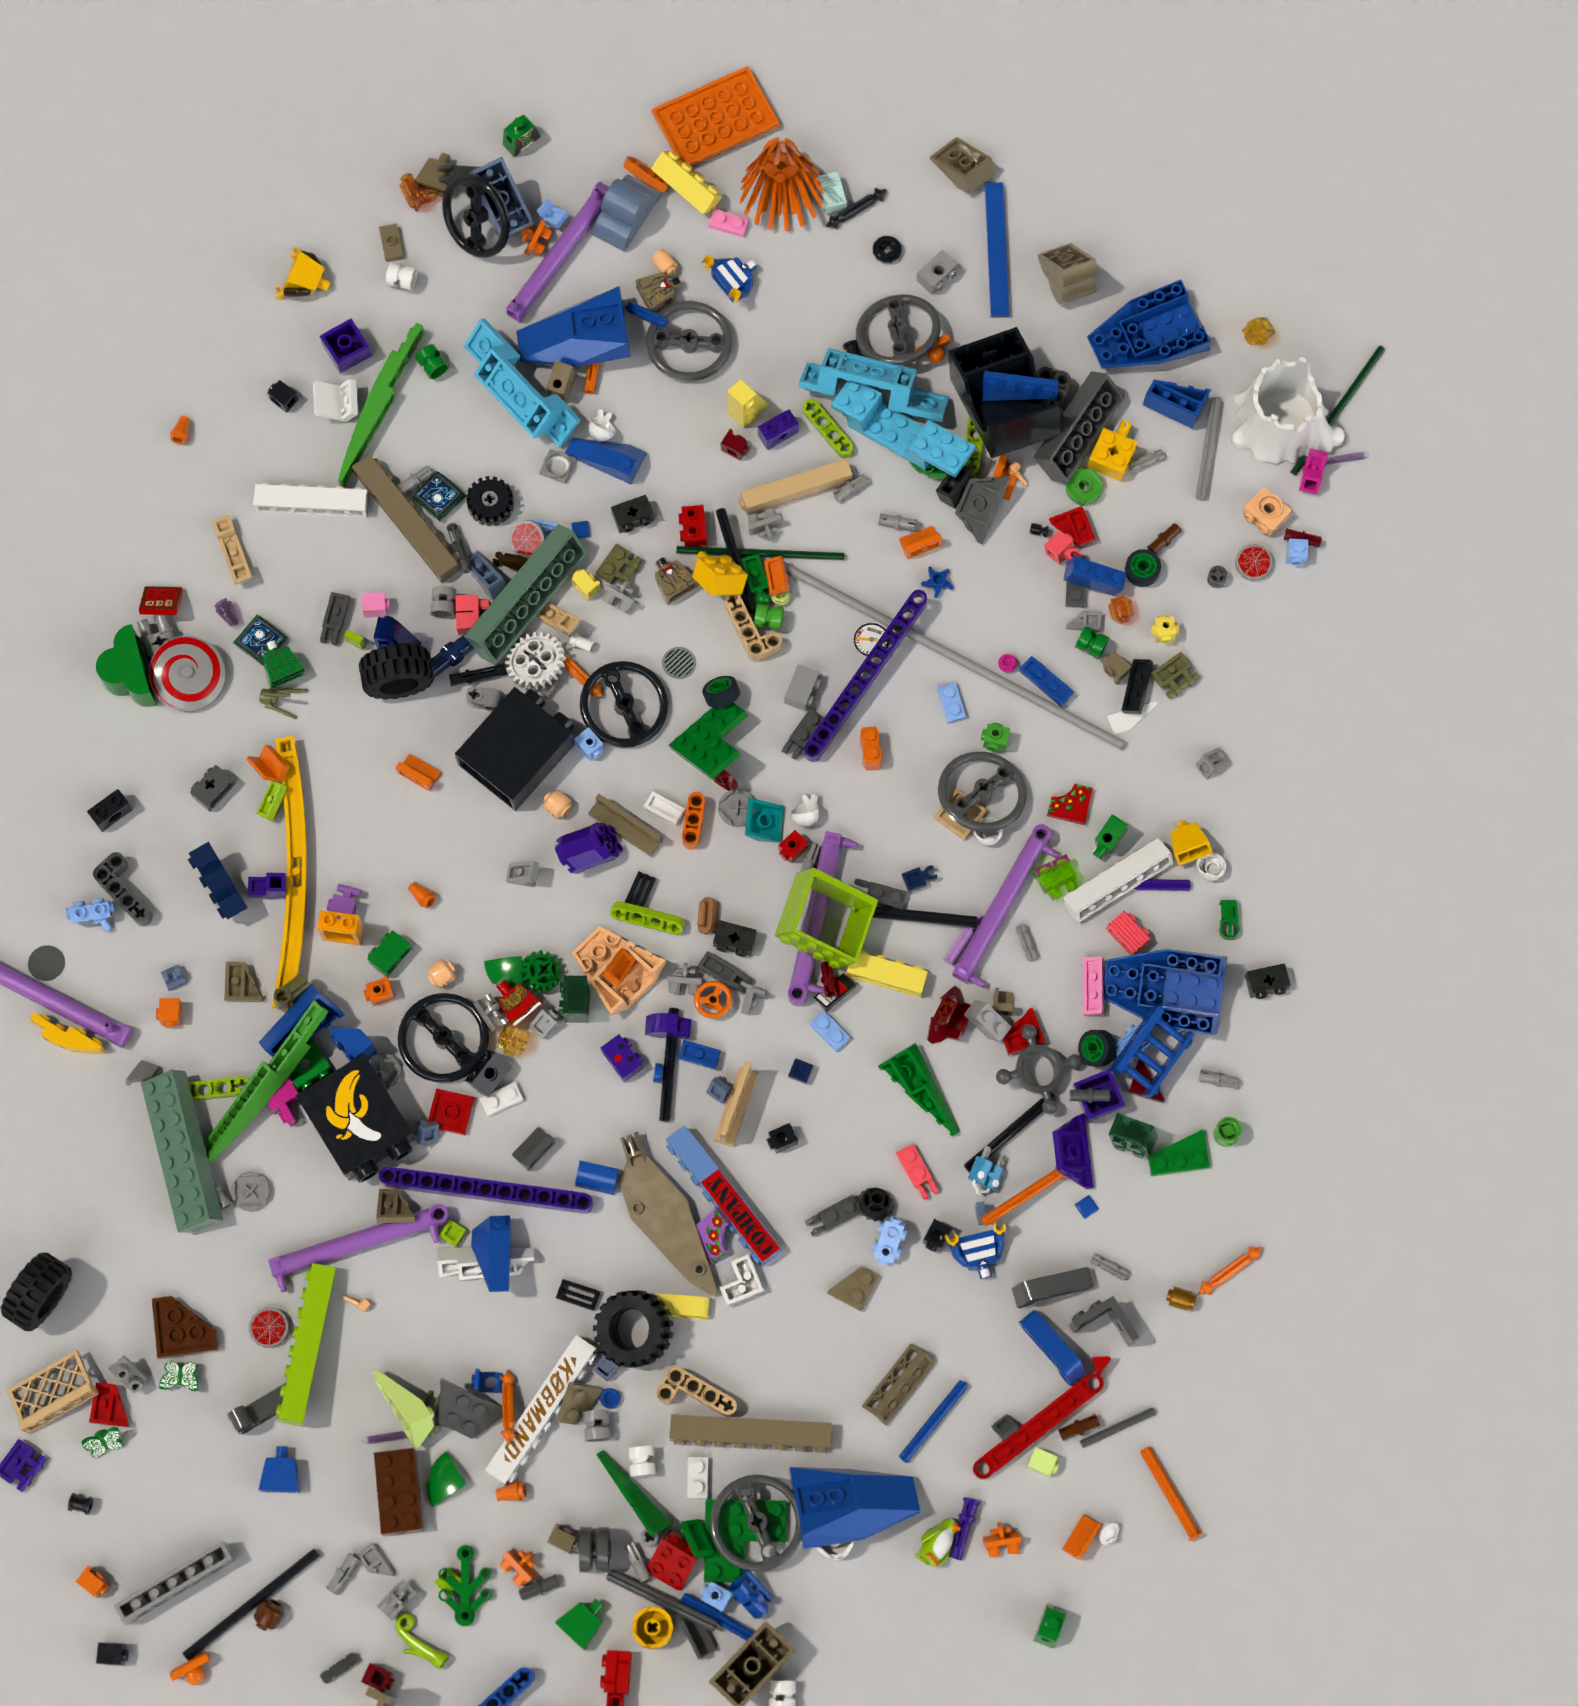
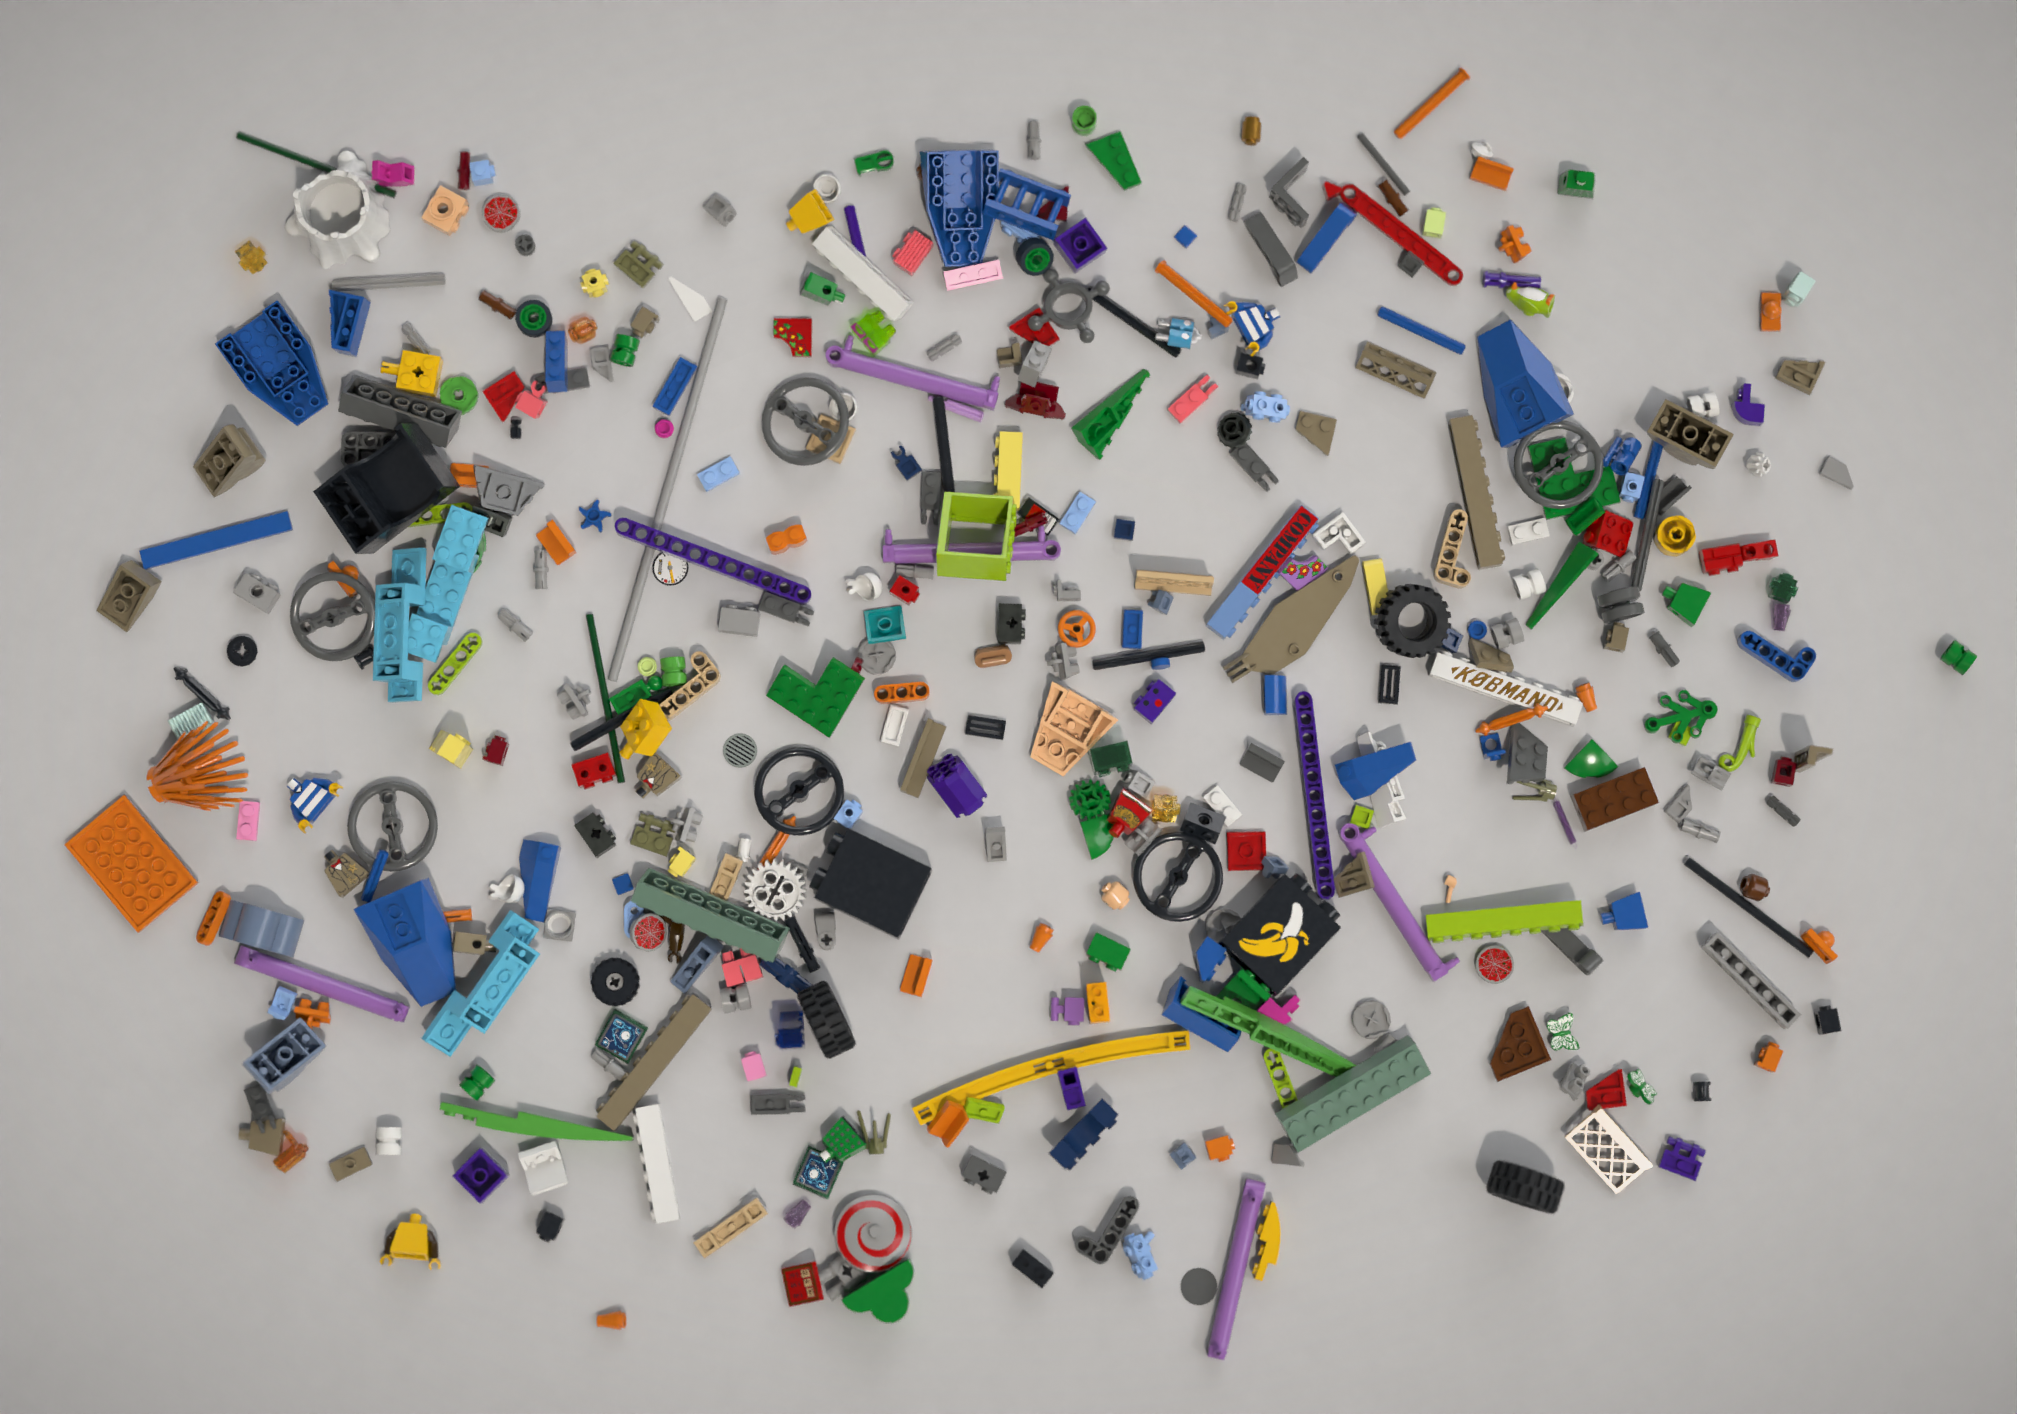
camera: 105 degrees left, 10 degrees up
dark tan wing [224,962,262,1002] -> none
olive piece [273,973,310,1010] -> none
orange brick [363,976,395,1006] -> none
yellowish green wedge [373,1369,435,1449] -> none
black piece [442,174,510,258] -> none
dark grey piece [446,523,471,573] -> none
orange hips [500,1548,538,1587] -> none
green torso [503,114,540,157] -> none
light nougat head [543,790,572,818] -> none
orange tile [602,948,636,988] -> none
lime beam [610,901,685,935] -> none
dark purple brick [645,1013,691,1039] -> none
light yellow brick [651,151,722,214] -> none
light nougat brick [652,249,678,277] -> none
dark grey hinge [697,951,753,994] -> none
black wheel [702,676,740,708] -> none
tan brick [739,458,853,515] -> none
dark purple brick [758,409,799,450] -> none
orange tile [764,555,790,597] -> none
black brick [766,1123,798,1154] -> none
bright green brick [981,723,1010,752] -> none
blue wing [983,371,1059,401] -> none
light nougat hand [1007,461,1028,486] -> none
dark purple wing [1052,1114,1094,1190] -> none
dark grey pin [1070,1088,1110,1103] -> none
clear green brick [1109,1113,1158,1158] -> none
black plate [1121,659,1153,714] -> none
orange wheel [1198,1246,1263,1295] -> none
pearl dark grey brick [1245,963,1291,999] -> none
medium lavender piece [1325,452,1369,465] -> none

